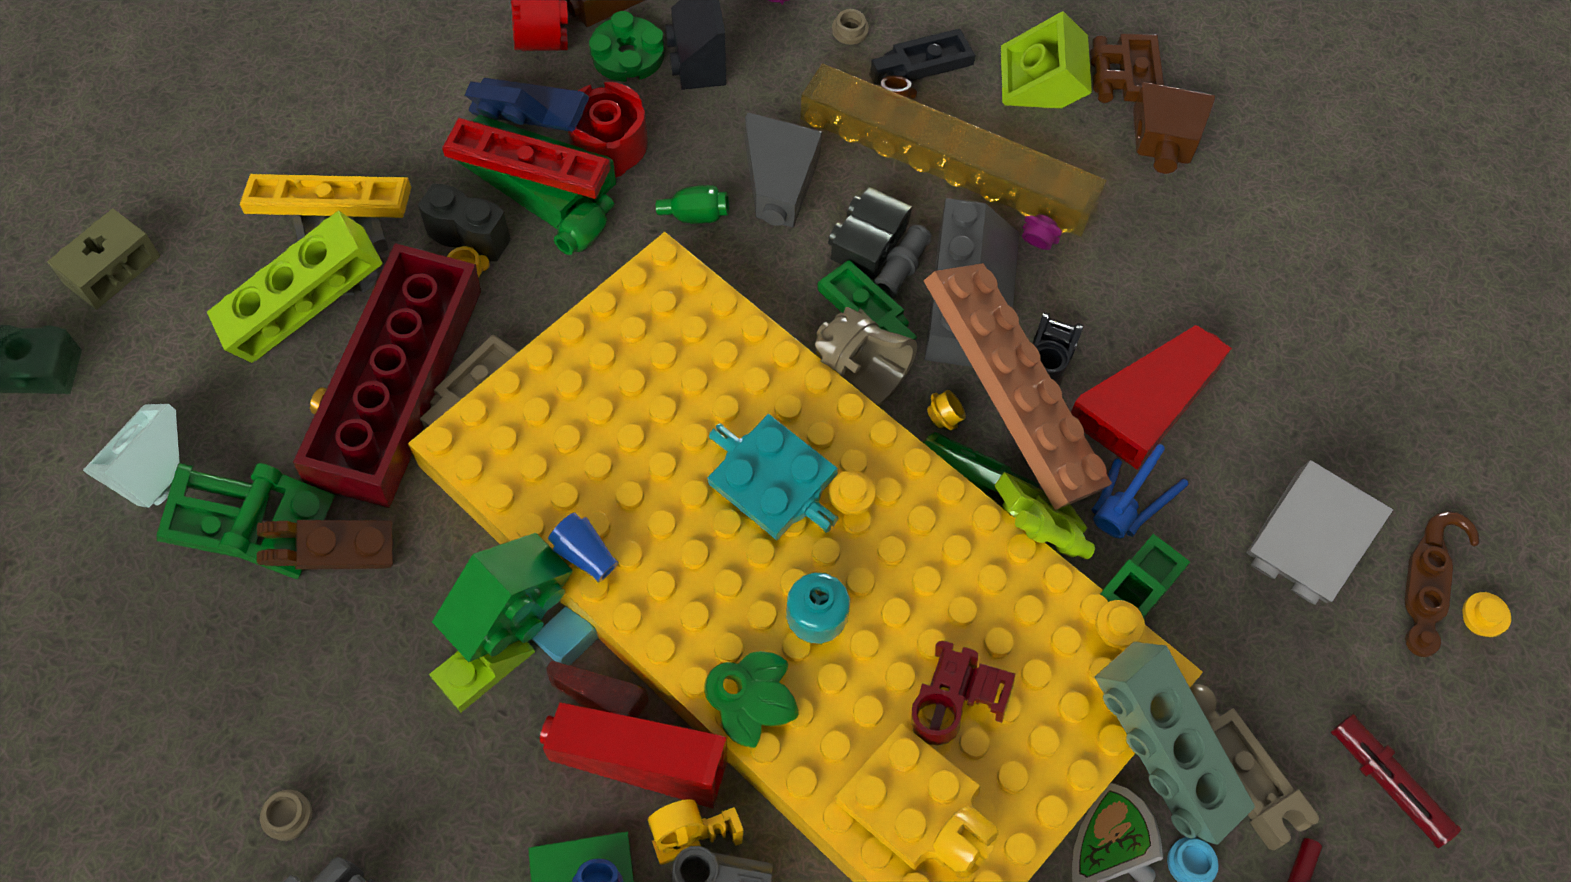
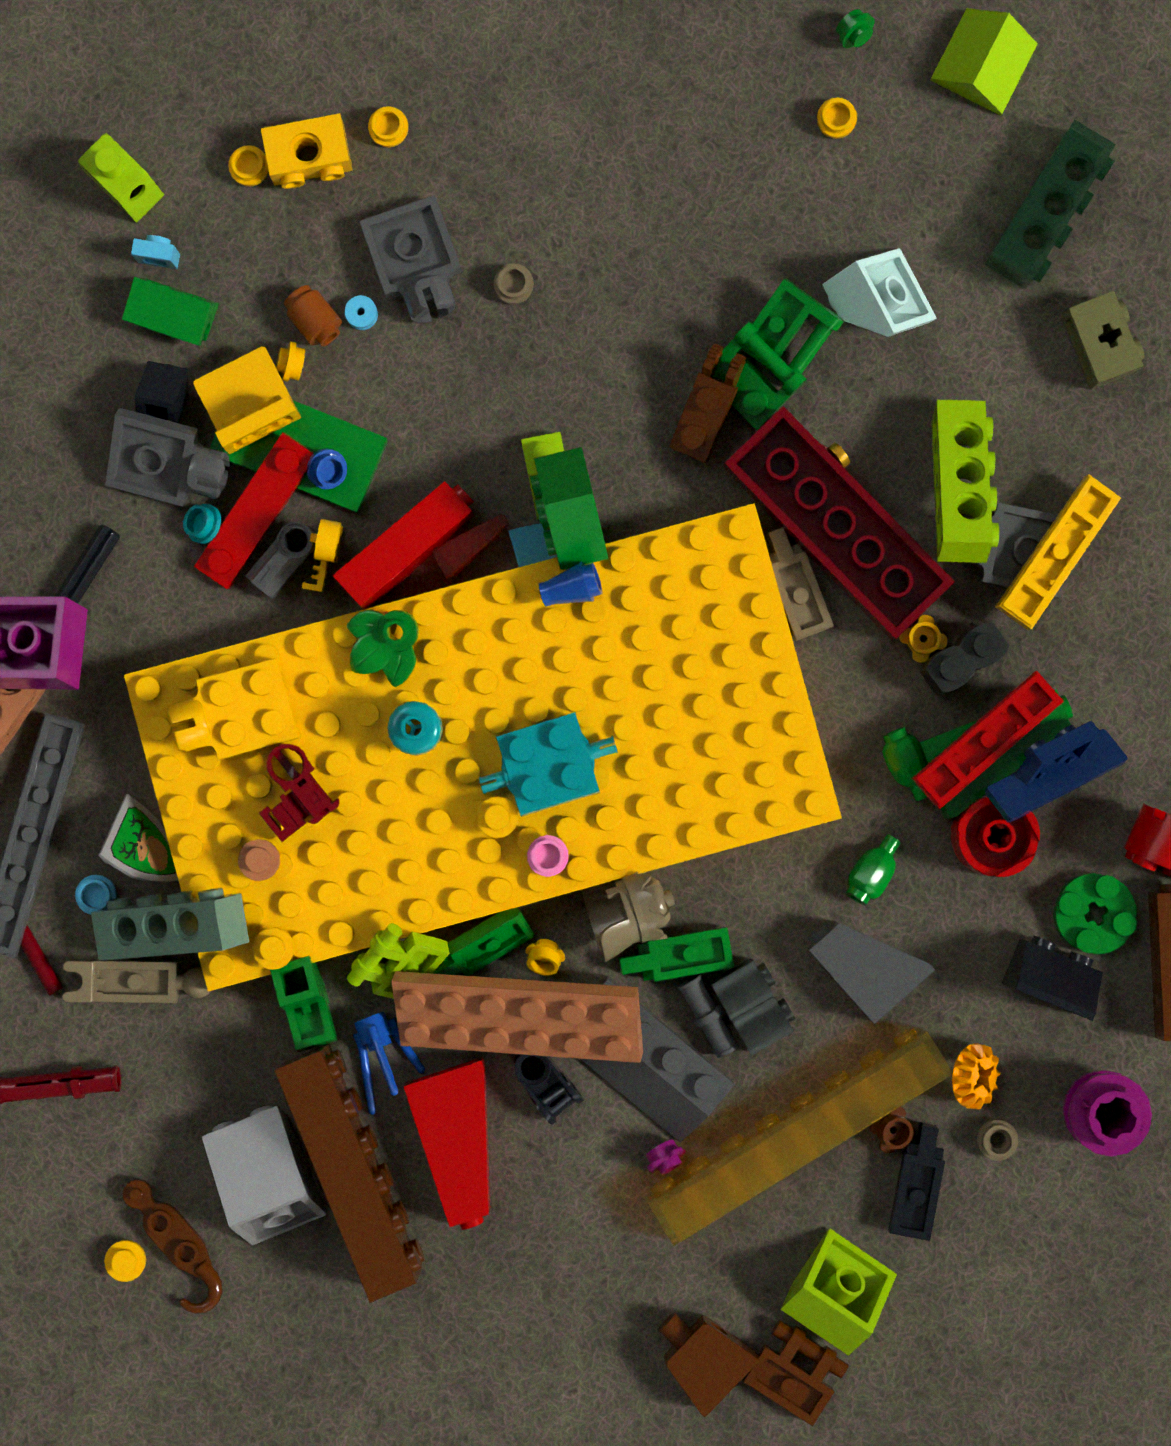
camera: 125 degrees right, 25 degrees up
none -> nougat plate [238,839,280,881]
none -> reddish brown brick [274,1043,425,1303]
none -> bright pink plate [527,835,569,877]
none -> light orange gear [952,1043,1001,1109]

